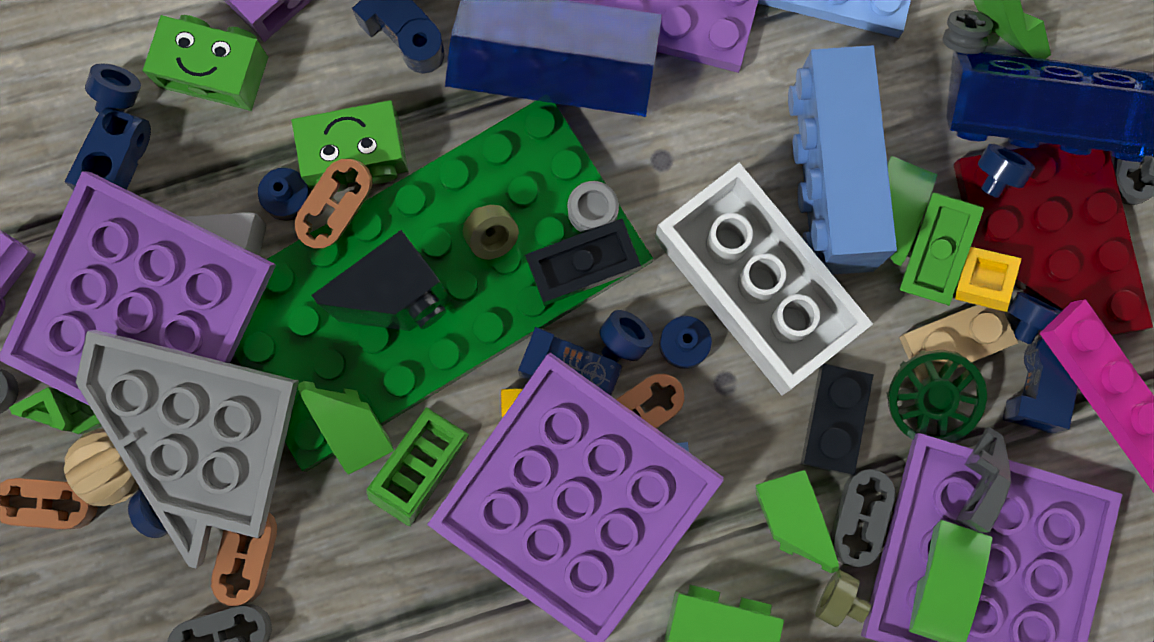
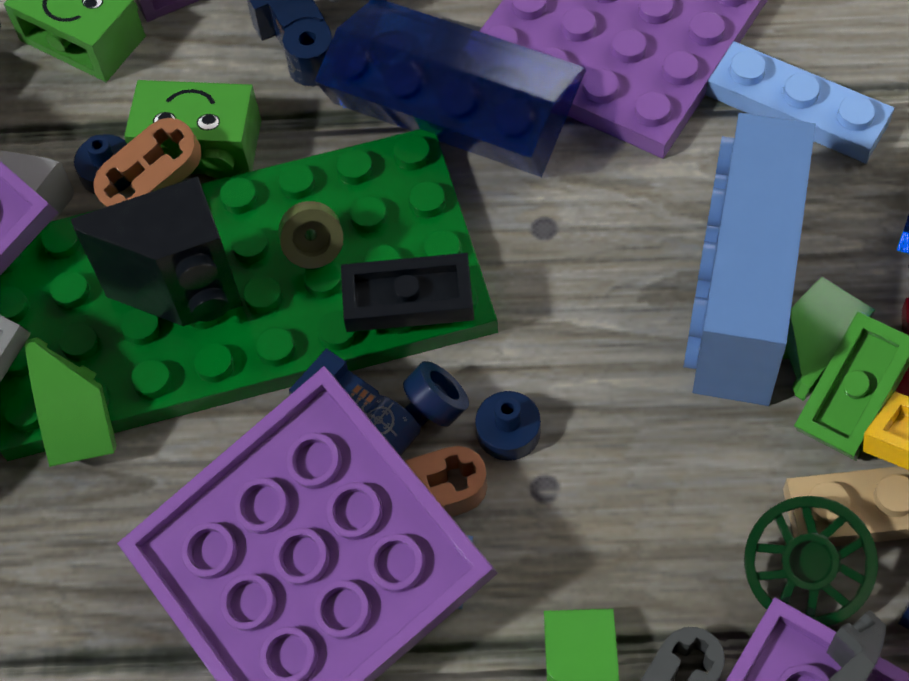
camera: 20 degrees right, 20 degrees down
bright green slope [366,407,469,526] -> none
light grey tile [567,181,619,233] -> none
white brick [655,162,873,395] -> none
black plate [800,364,874,476] -> none

